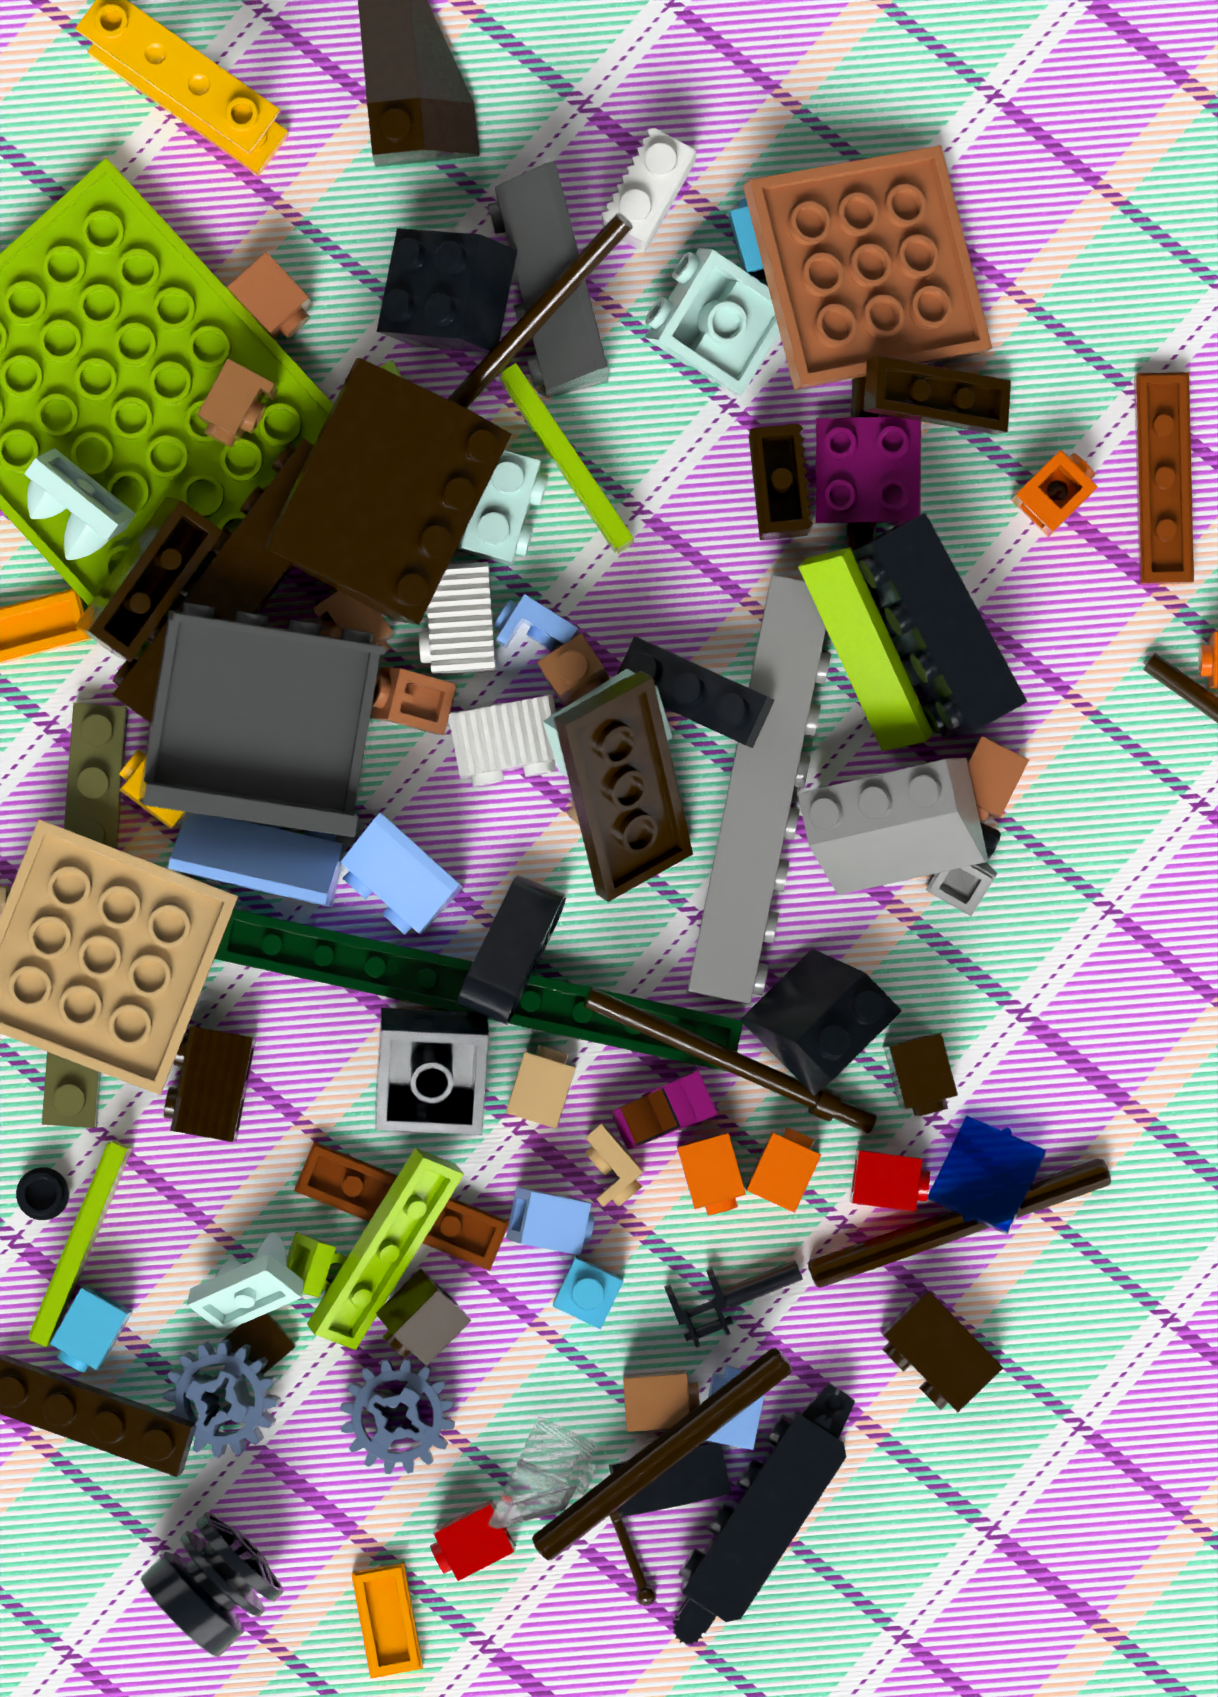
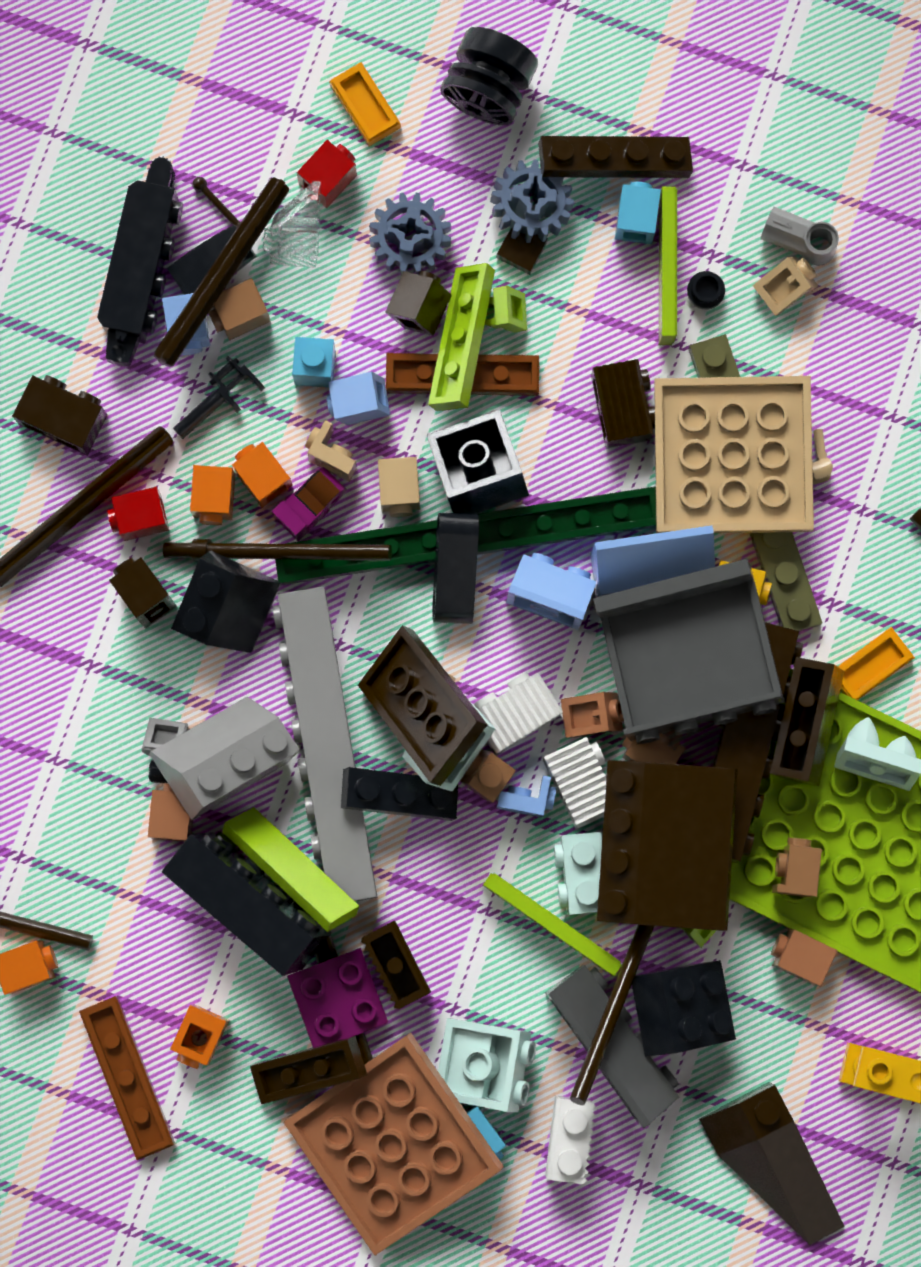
camera: 150 degrees right, 5 degrees down
light aqua tile [187,1232,304,1333] -> none
clear blue piece [928,1115,1046,1235] -> none

